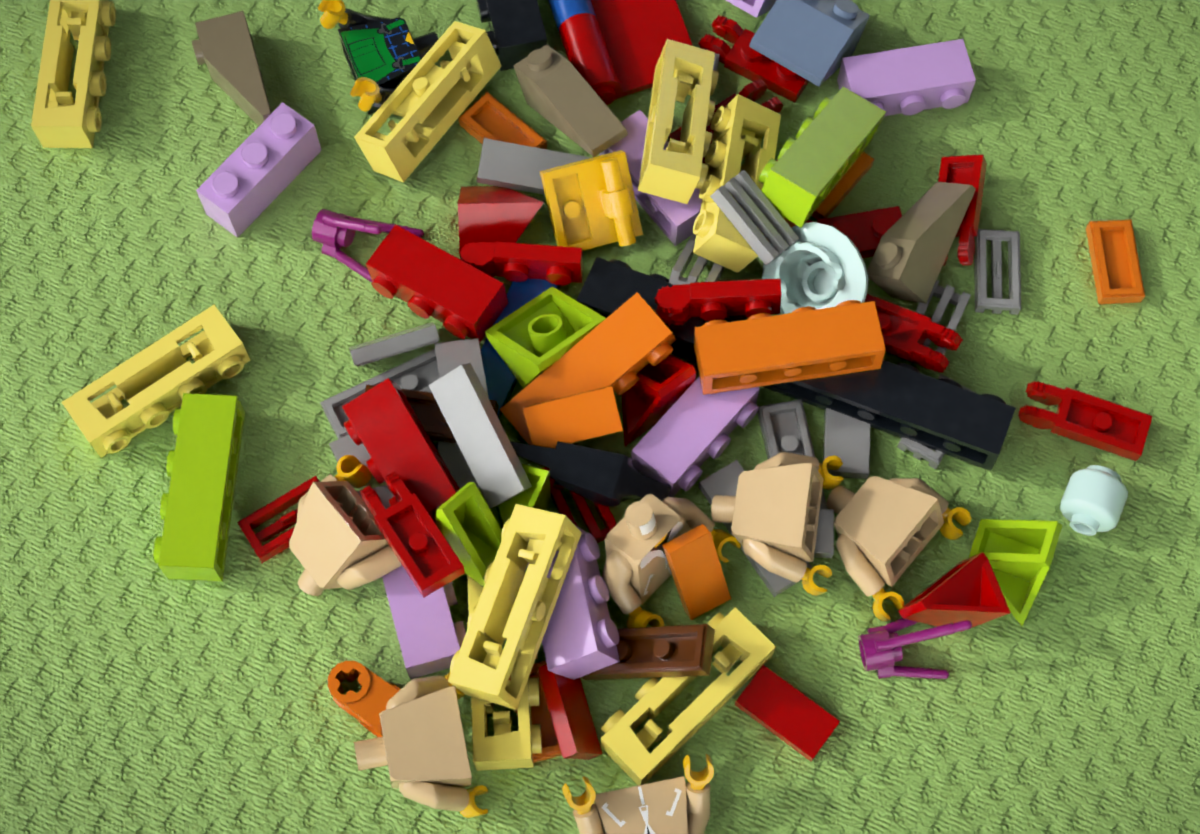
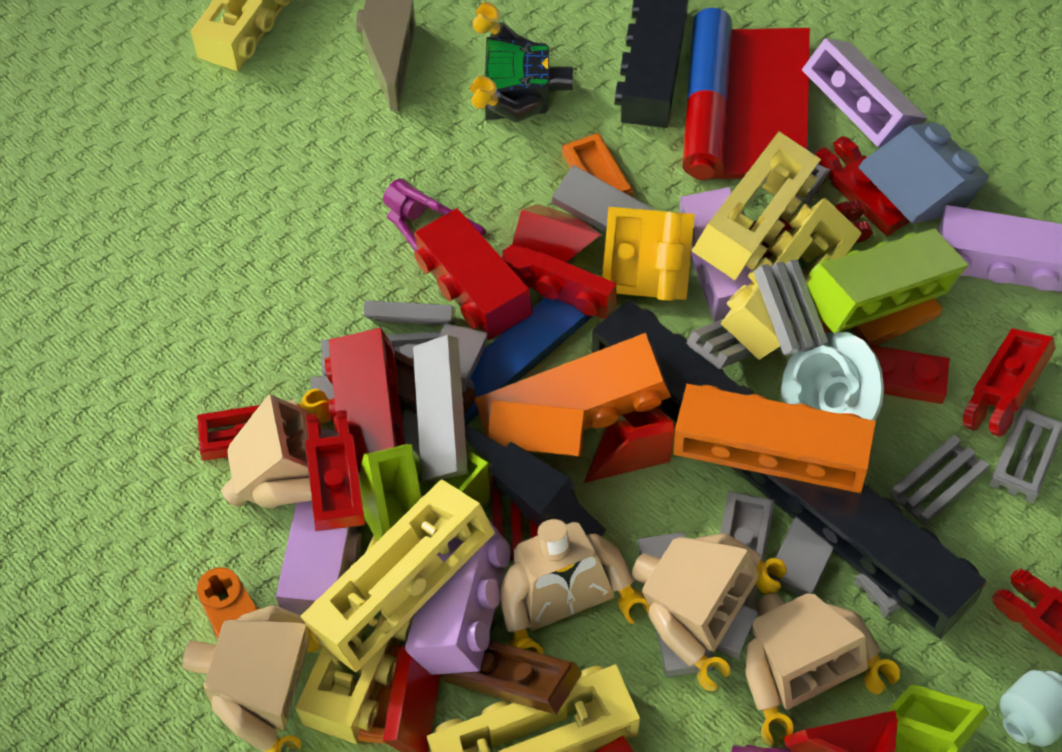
camera: 25 degrees right, 10 degrees down
light yellow brick [62,305,251,458] -> none
lime brick [153,393,245,582] -> none
lavender brick [196,102,322,238] -> none
light yellow brick [354,21,502,183] -> none
lime slope [485,286,606,388] -> none
dark tan slope [513,45,628,157] -> none
lavender brick [631,377,760,497] -> none
red hinge [655,279,782,326] -> none
orange tile [662,524,731,620] -> none
red hinge [865,294,963,373] -> none
dark tan slope [867,182,976,304] -> none

